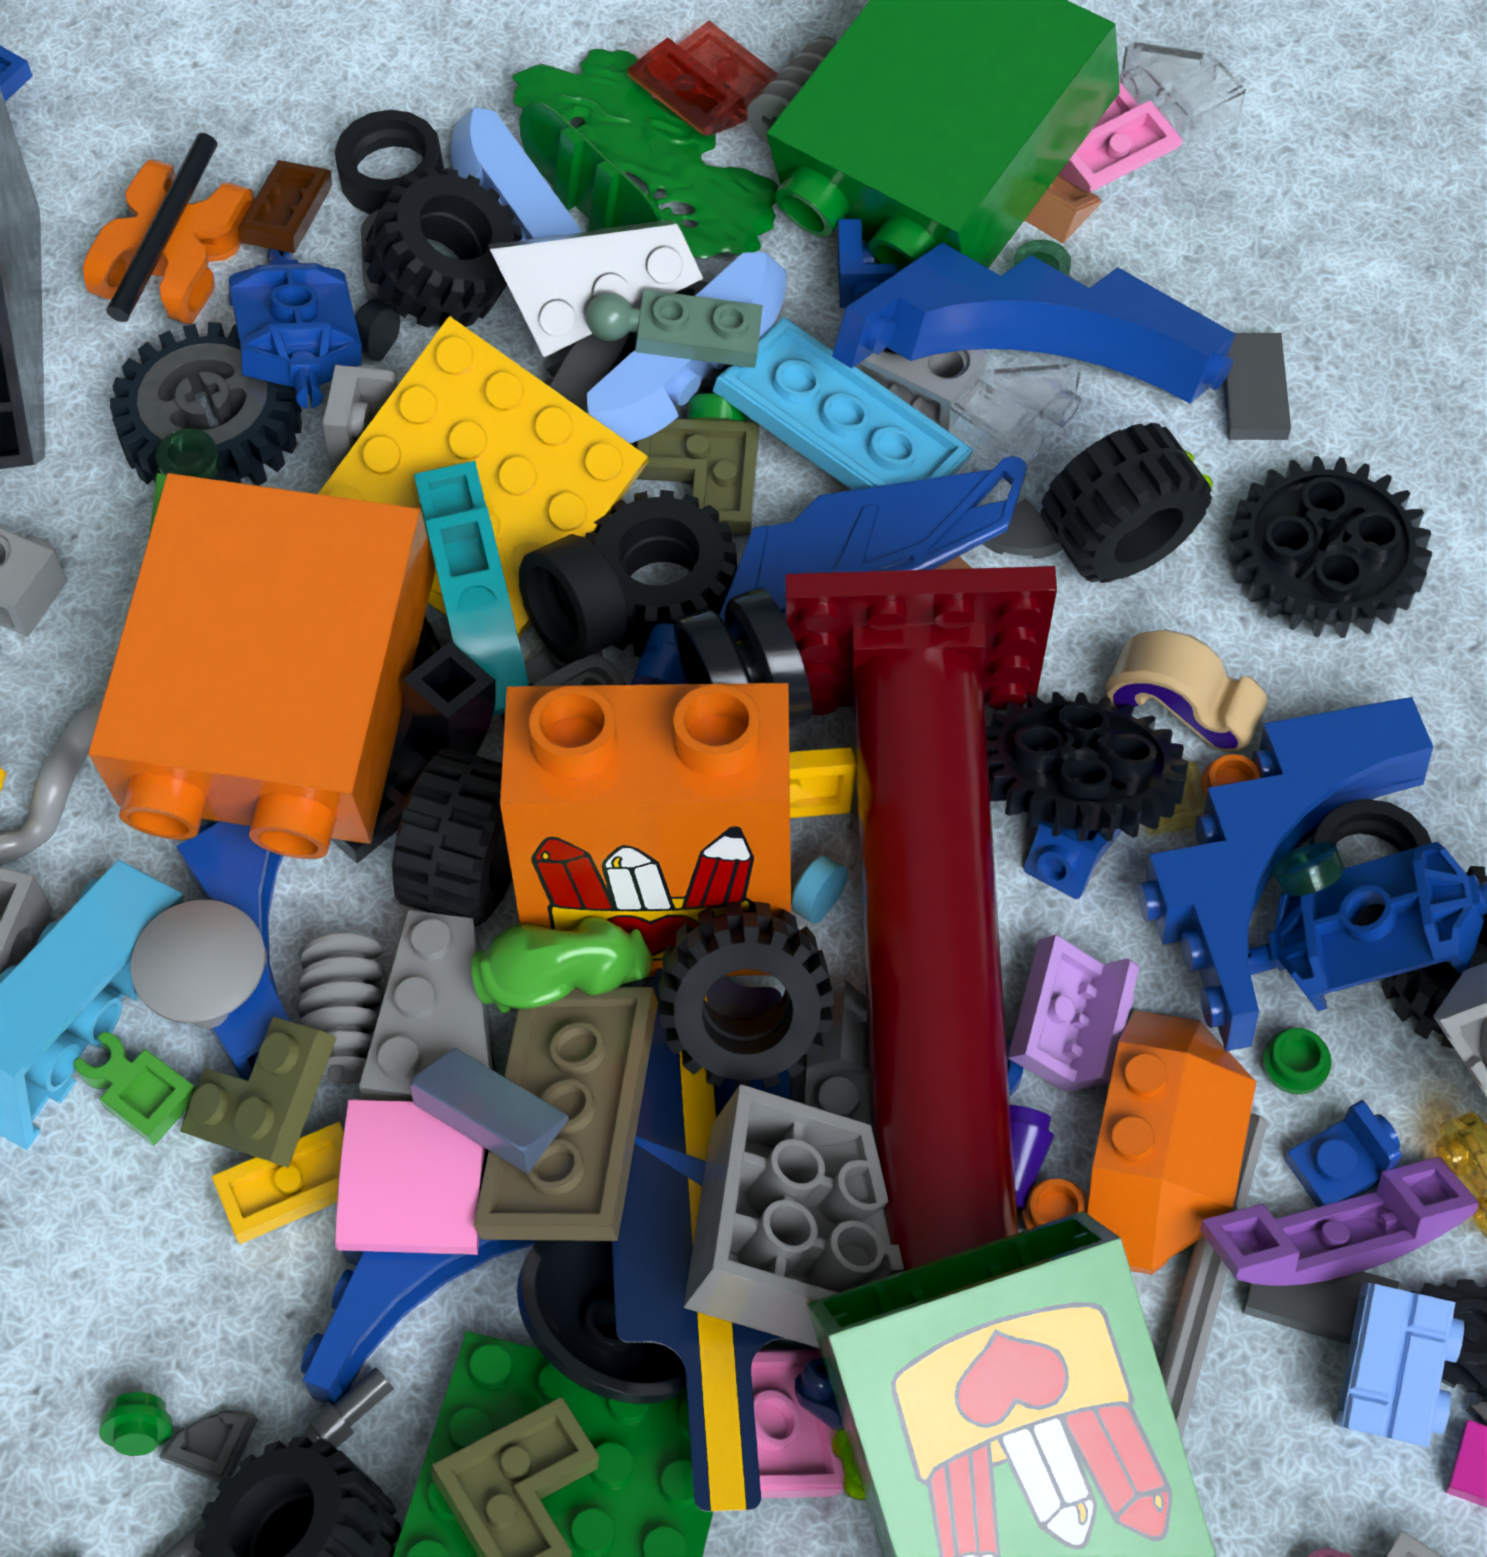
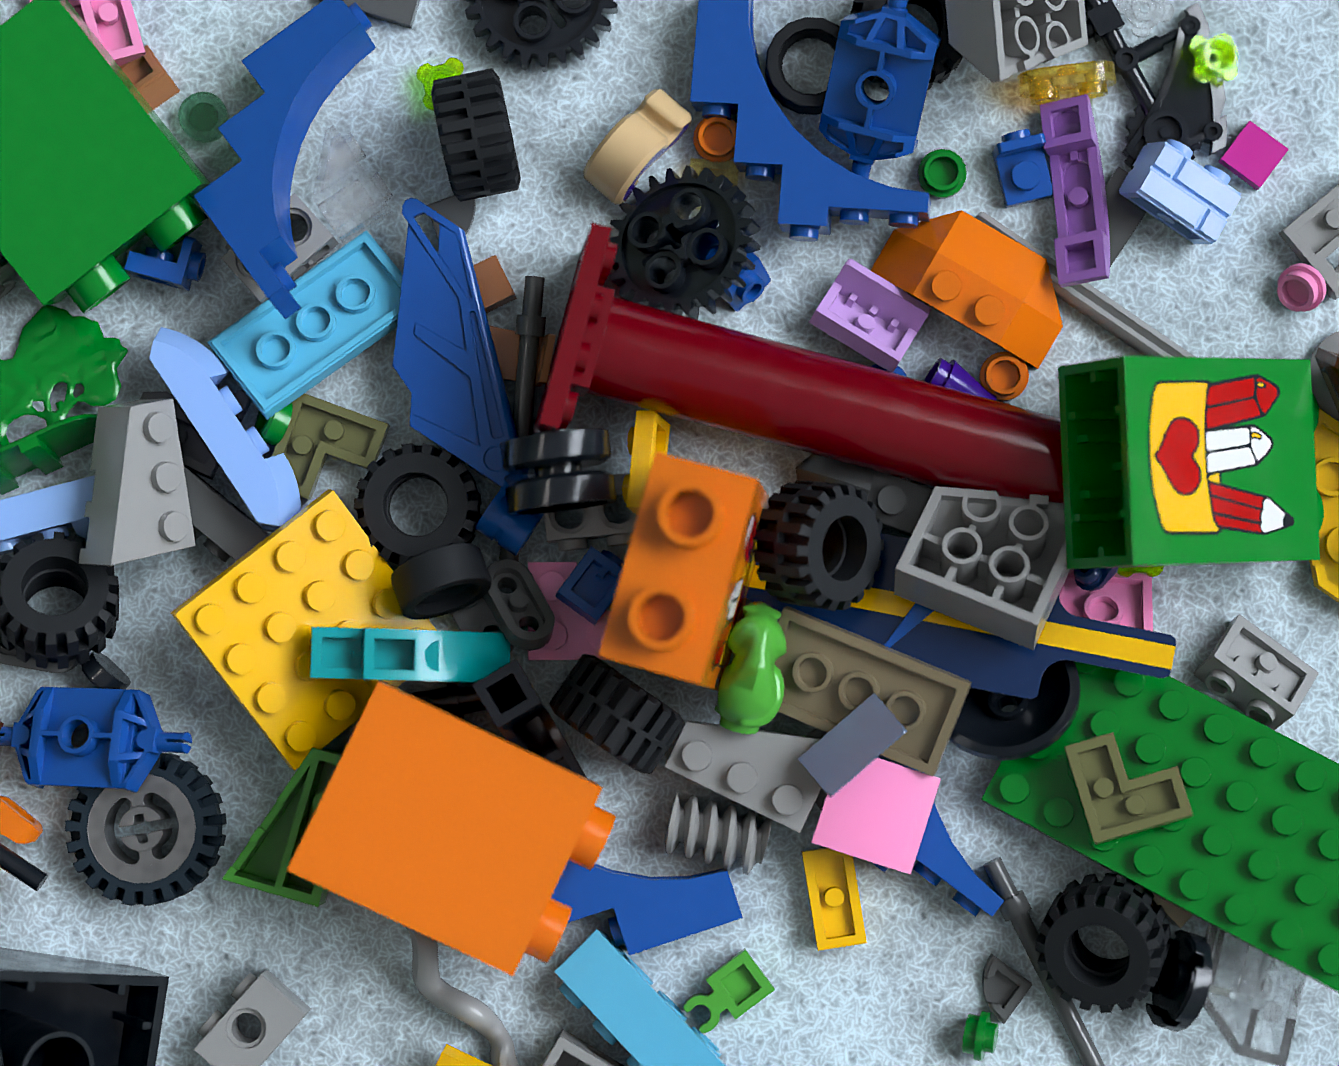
camera: 75 degrees left, 25 degrees up
light grey dish [130,900,267,1029] -> none
clear green tile [156,428,221,479] -> none
olive plate [180,1017,337,1168] -> none
light grey bracket [322,365,398,475] -> none
sand green plate [586,289,763,368] -> none
medium azure tile [791,856,848,924] -> none
tile [1273,842,1345,896] -> none

